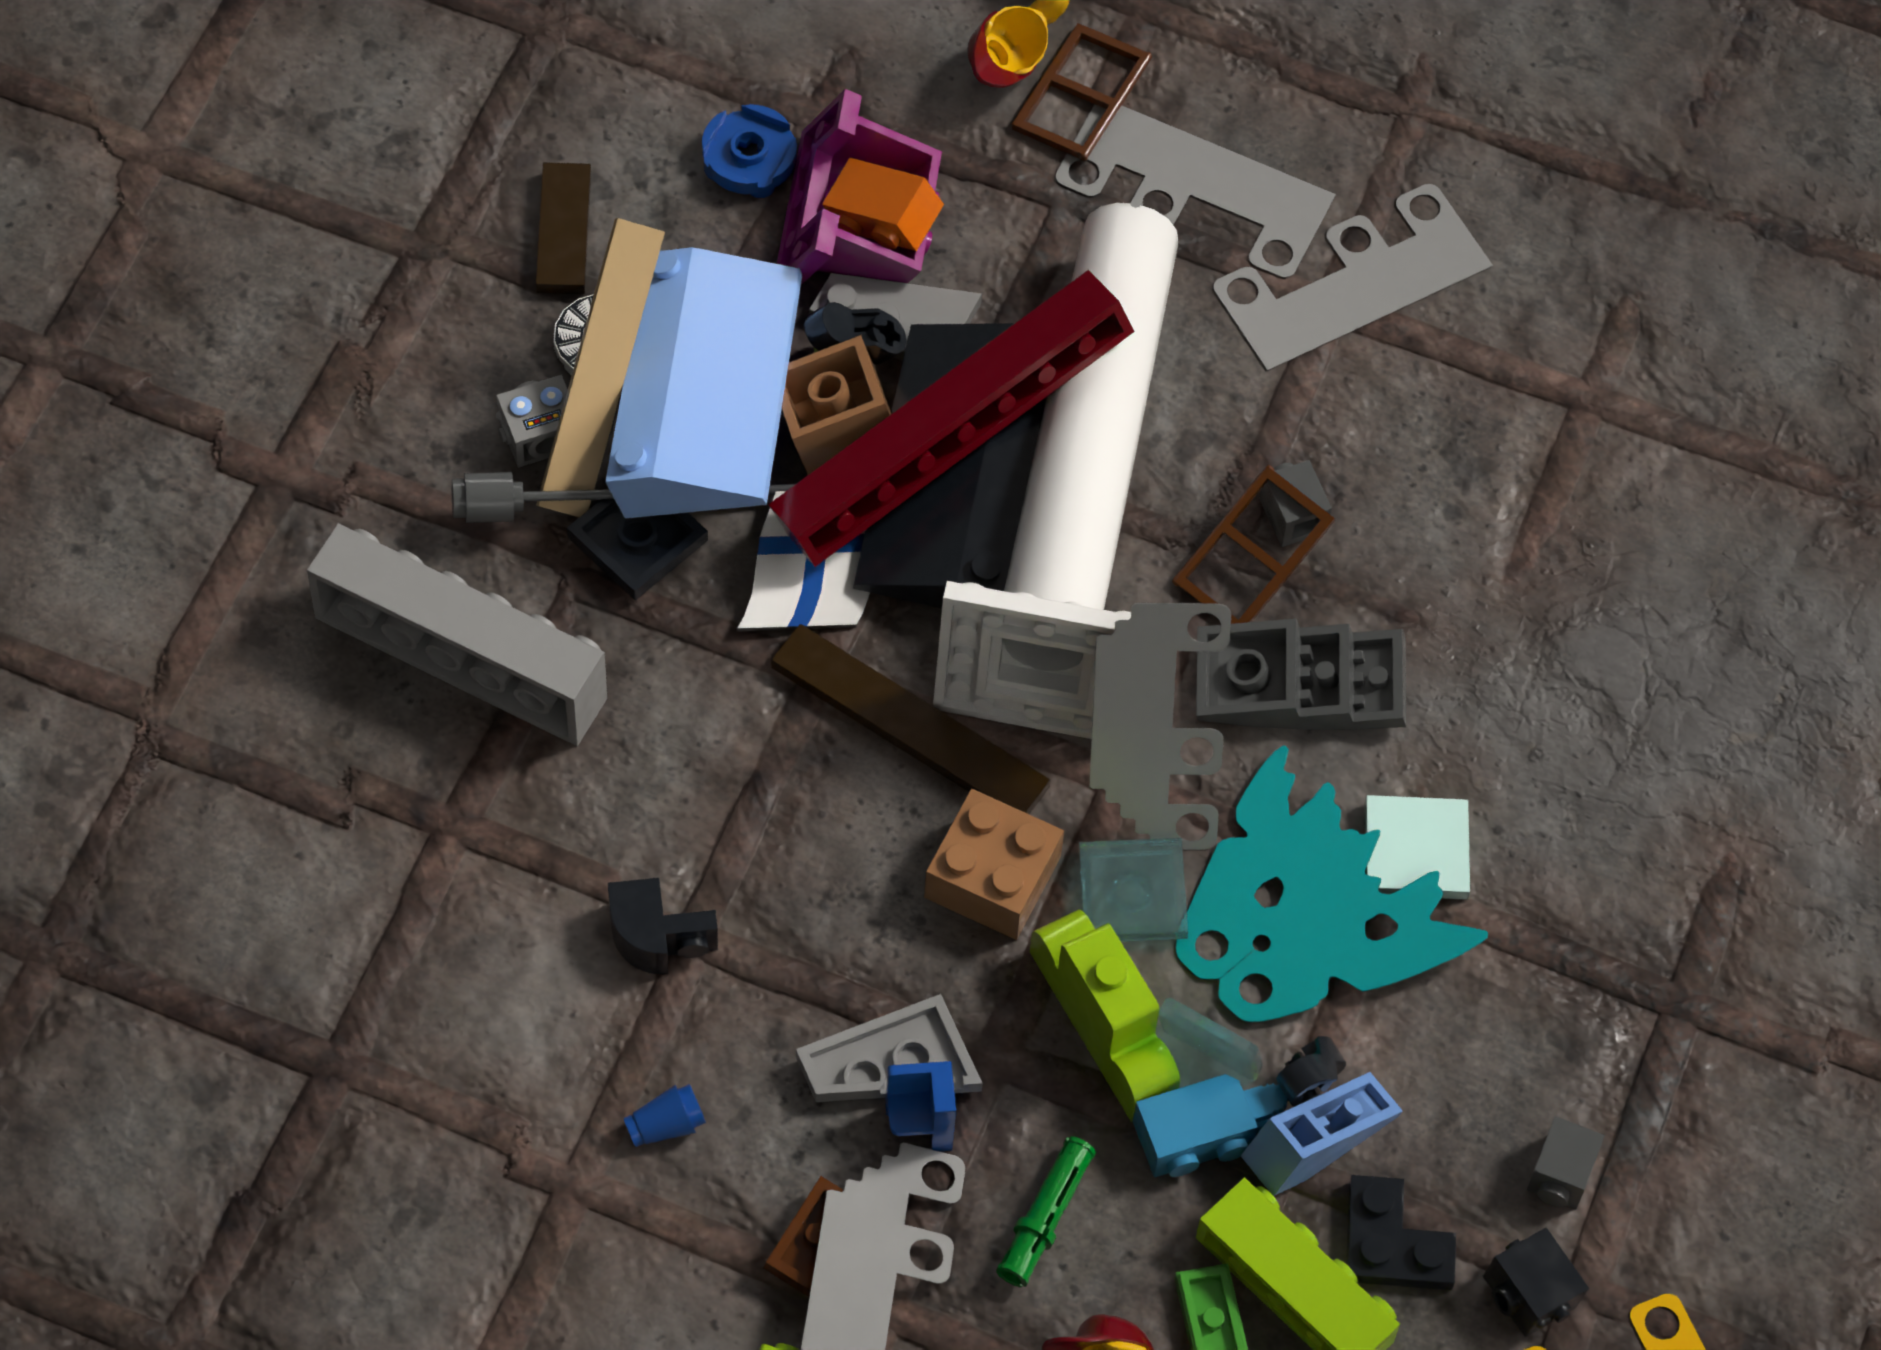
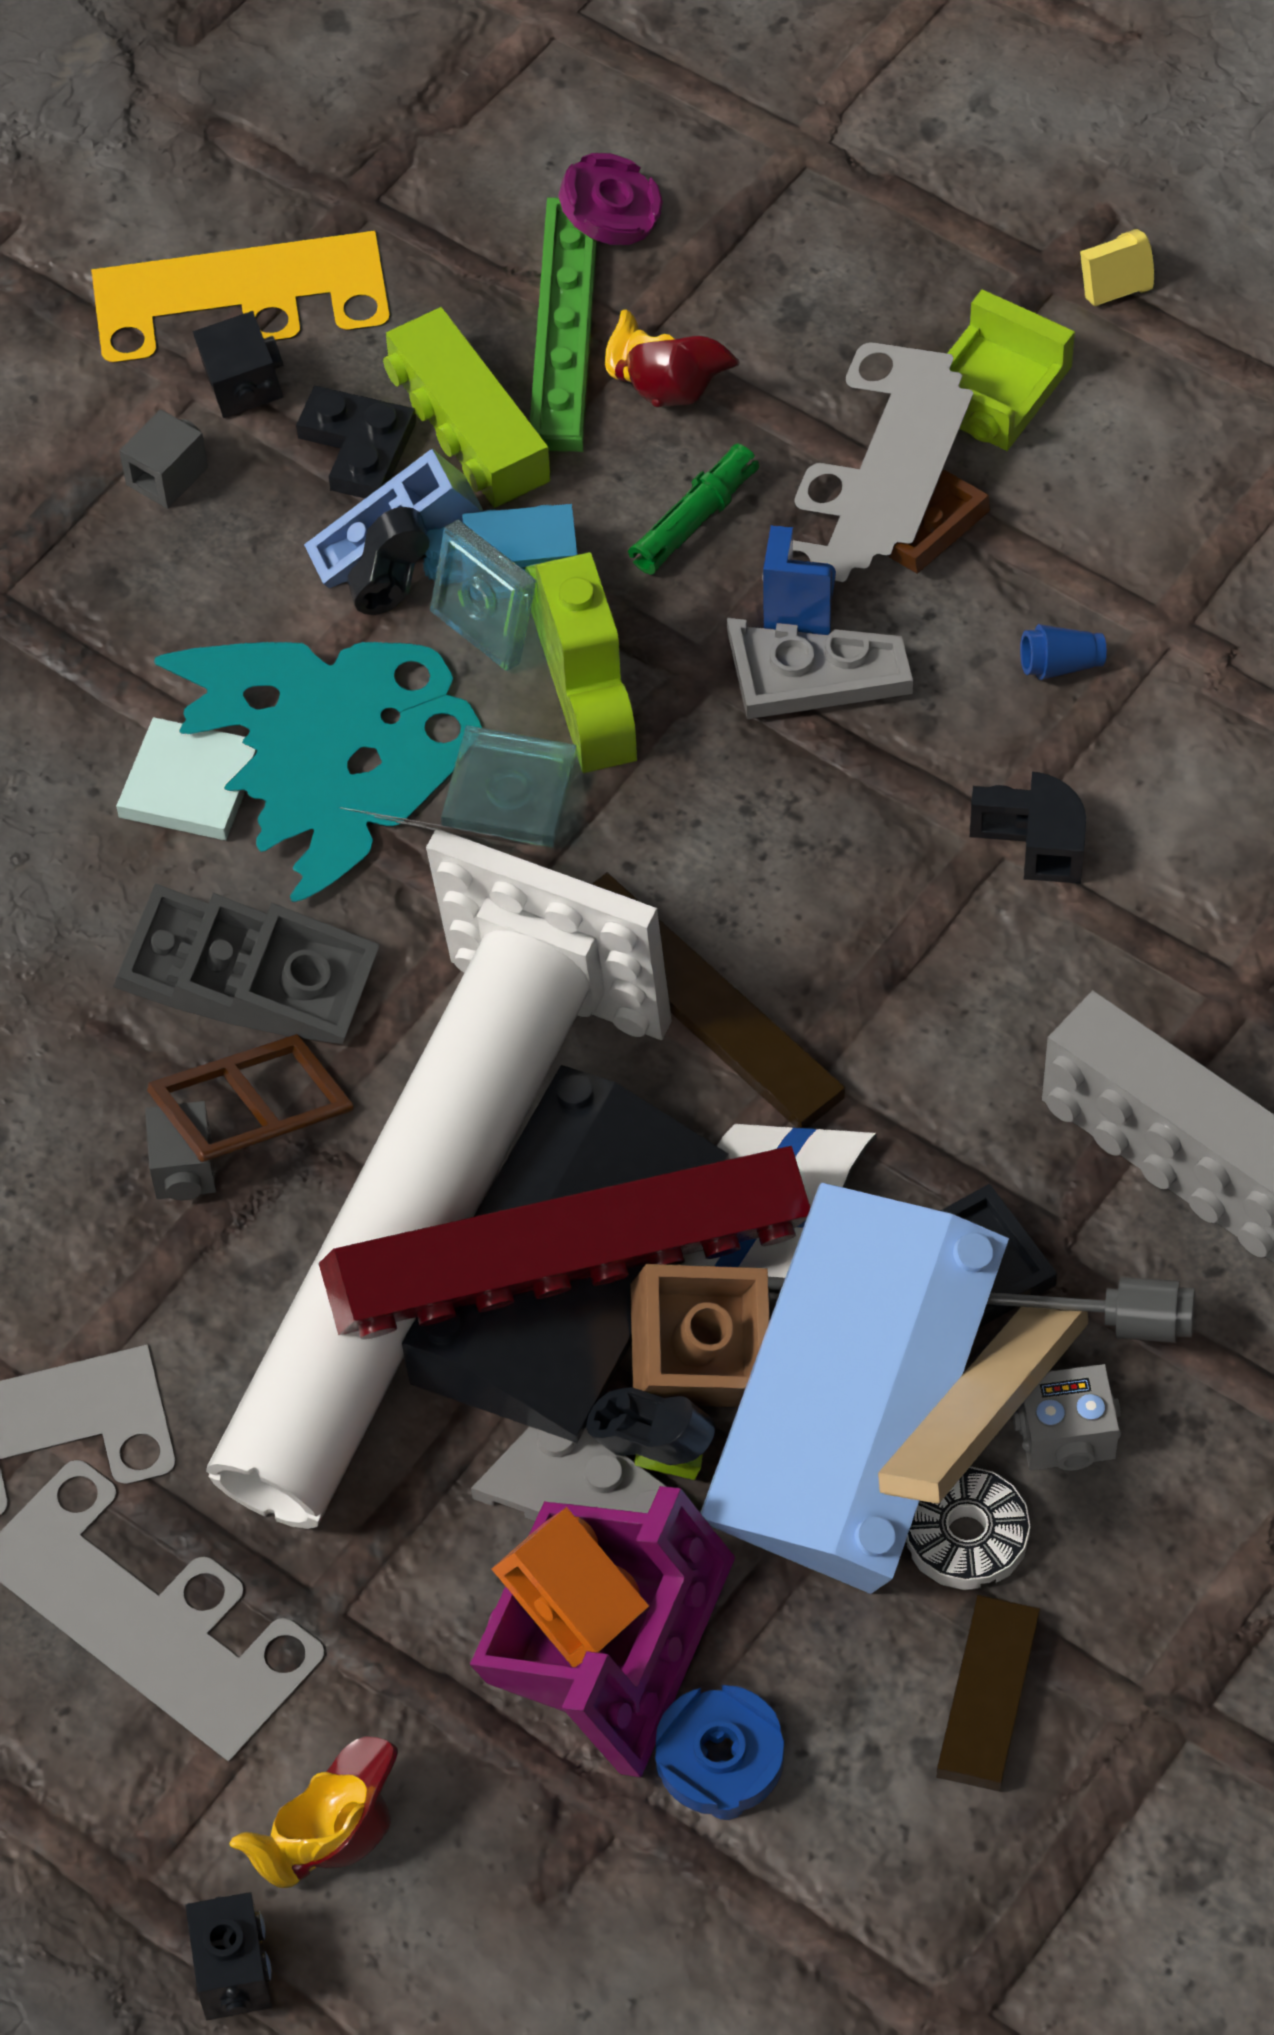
camera: 160 degrees left, 5 degrees down
medium nougat brick [924,788,1064,940] -> none
reddish brown window [1012,23,1152,161] -> none

